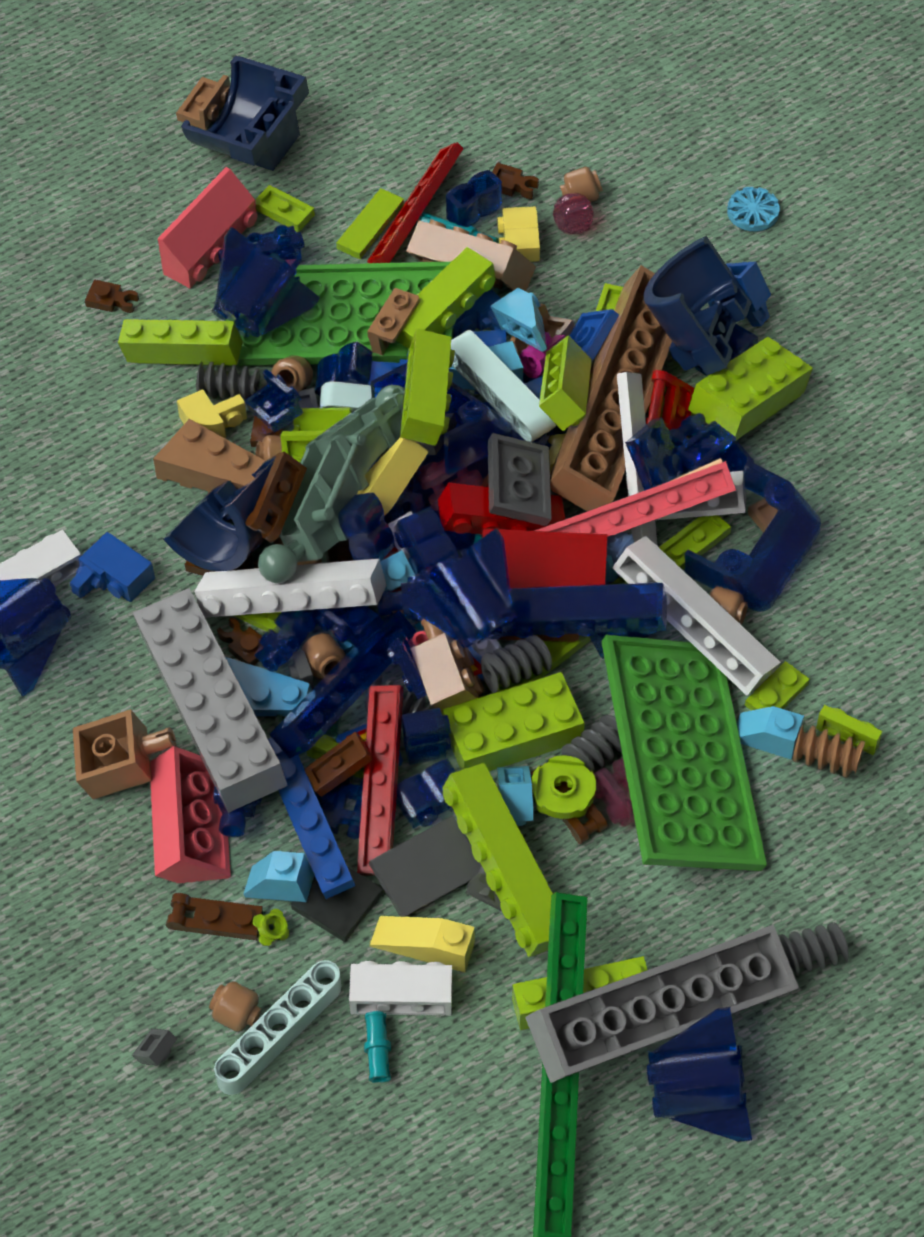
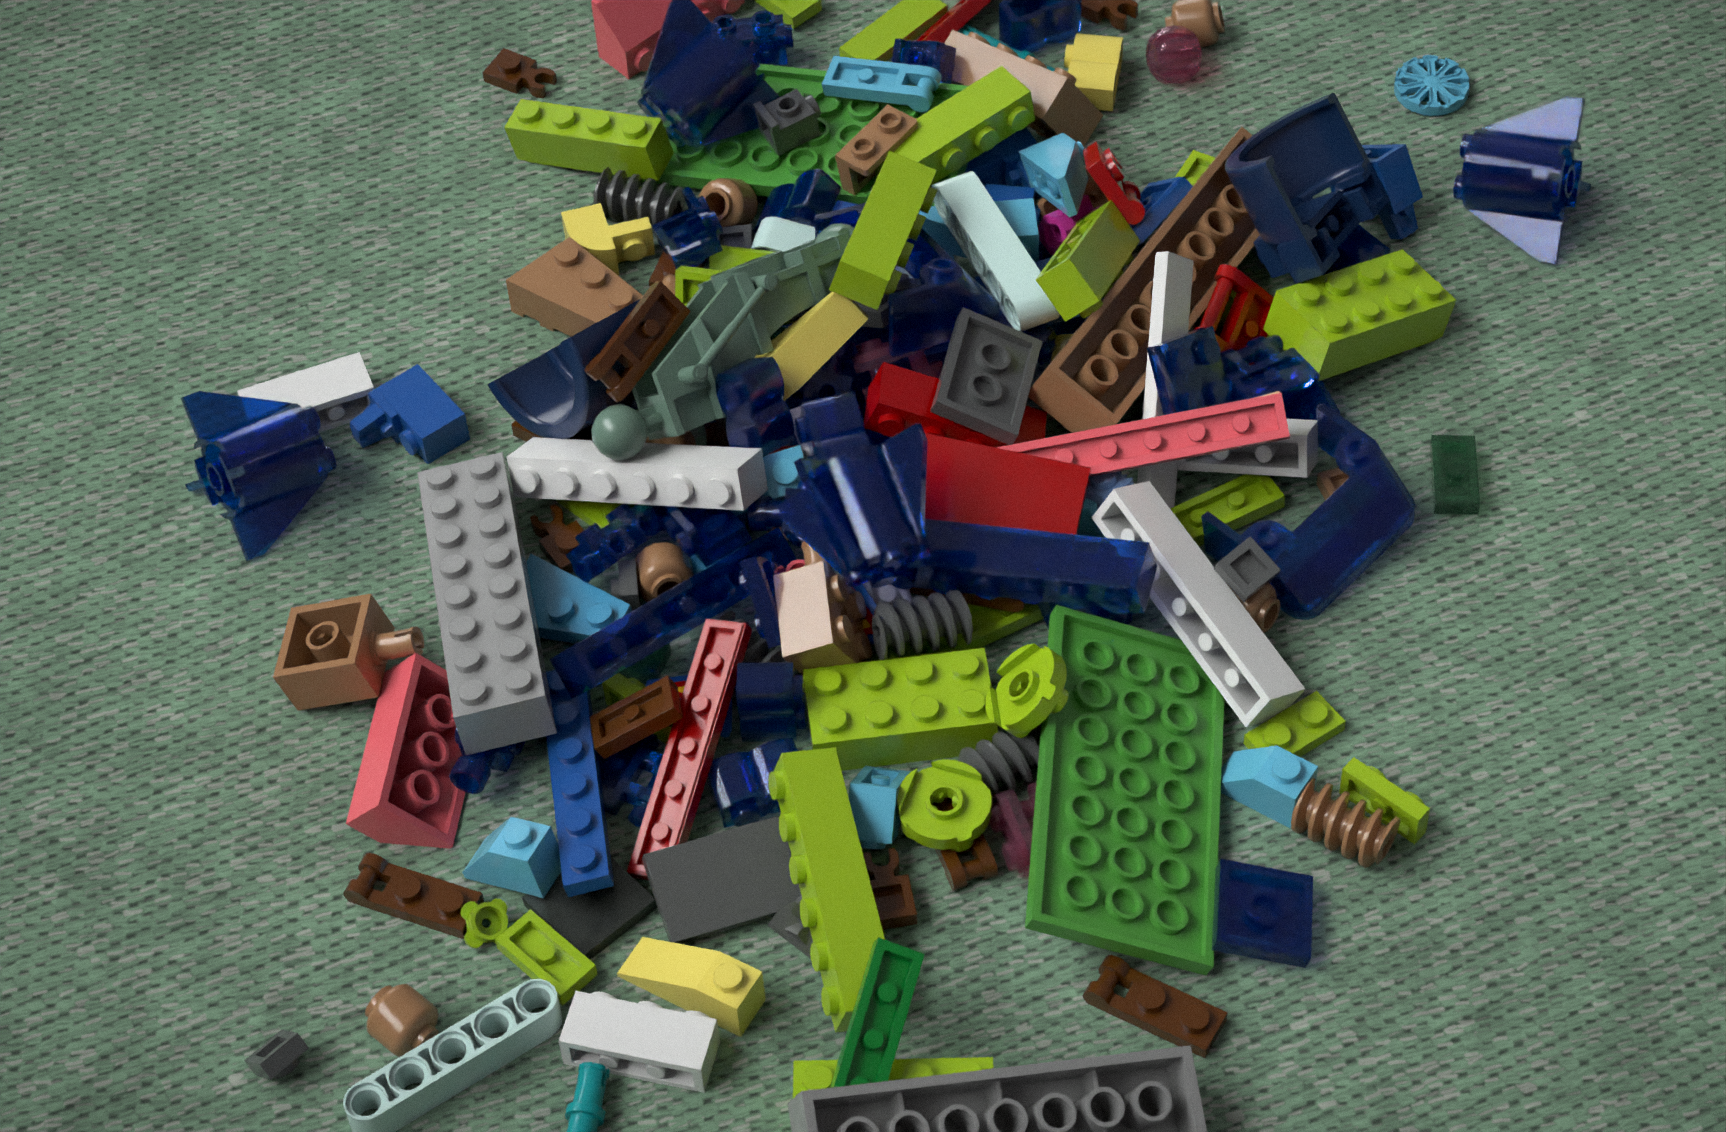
camera: 15 degrees right, 5 degrees down
dark grey piece [778,922,849,975] -> none
none -> lime plate [495,909,598,1006]
none -> dark grey brick [753,89,821,156]
none -> medium azure plate [822,56,942,112]
none -> reddish brown plate [864,848,917,930]
none -> clear blue brick [892,39,957,84]
none -> lime plate [985,644,1069,738]
none -> red plate [1083,141,1145,225]
none -> reddish brown plate [1083,955,1228,1058]
none -> clear blue plate [1212,859,1313,968]
none -> dark grey plate [1214,536,1281,602]
none -> clear green plate [1430,435,1480,515]
none -> clear blue brick [1453,96,1591,264]

